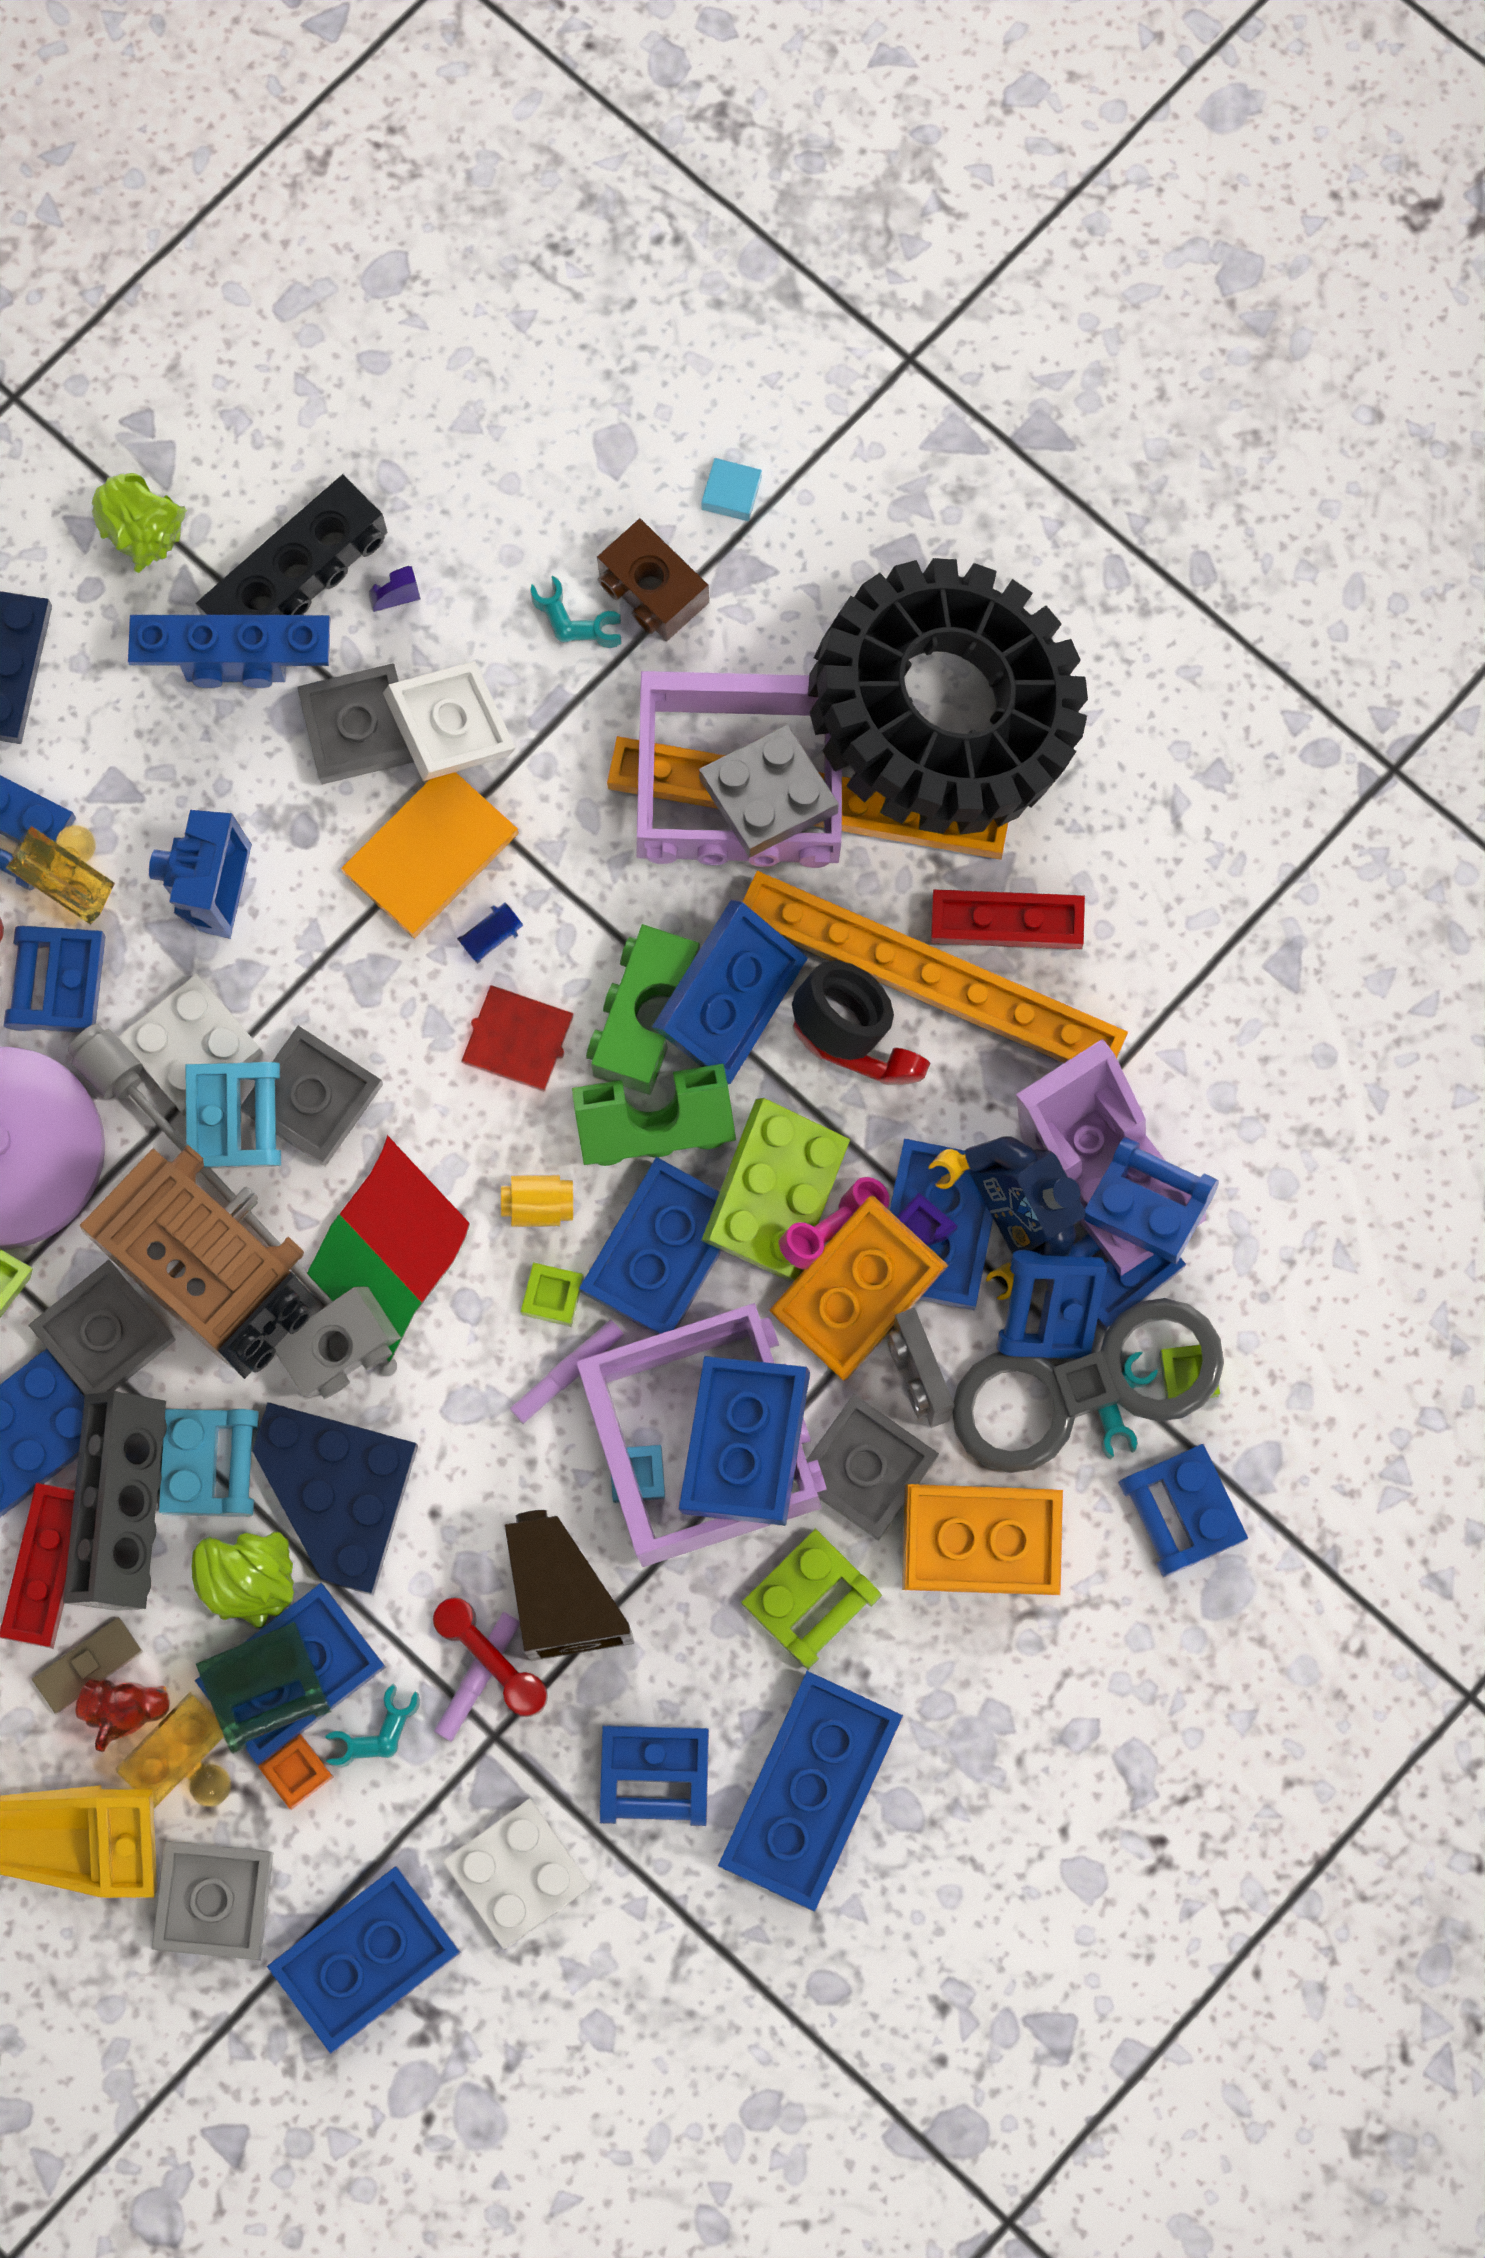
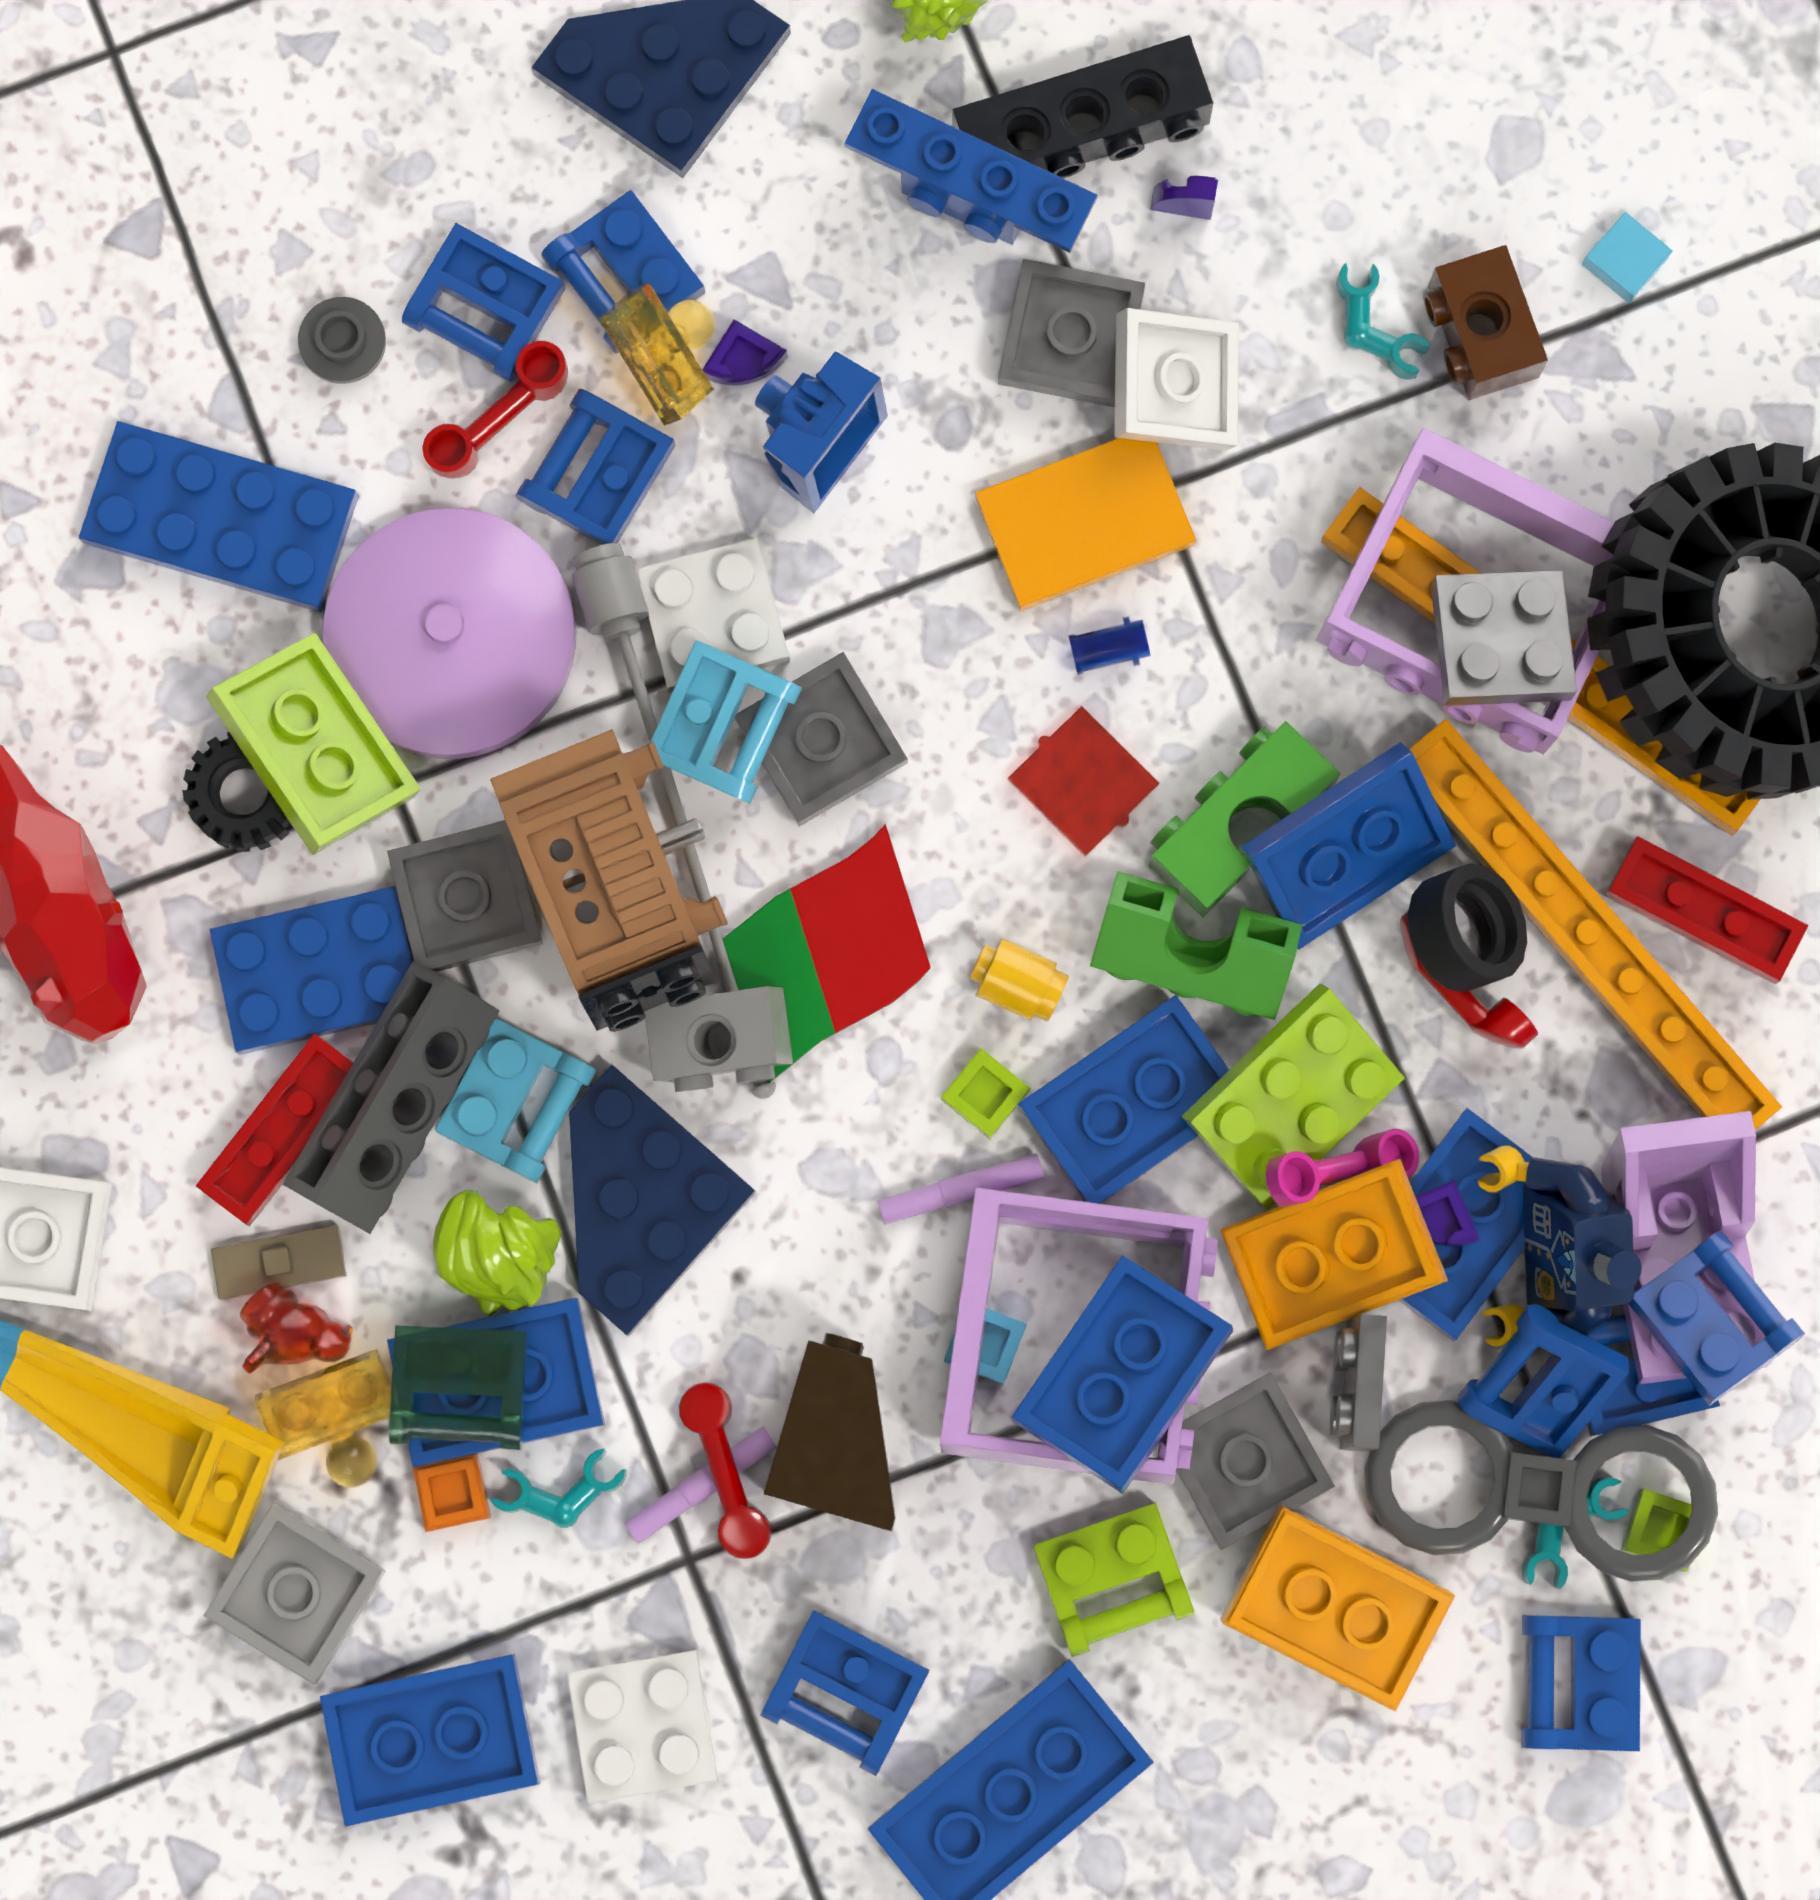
camera: 25 degrees right, 5 degrees up
none -> dark purple tile [701,319,788,386]

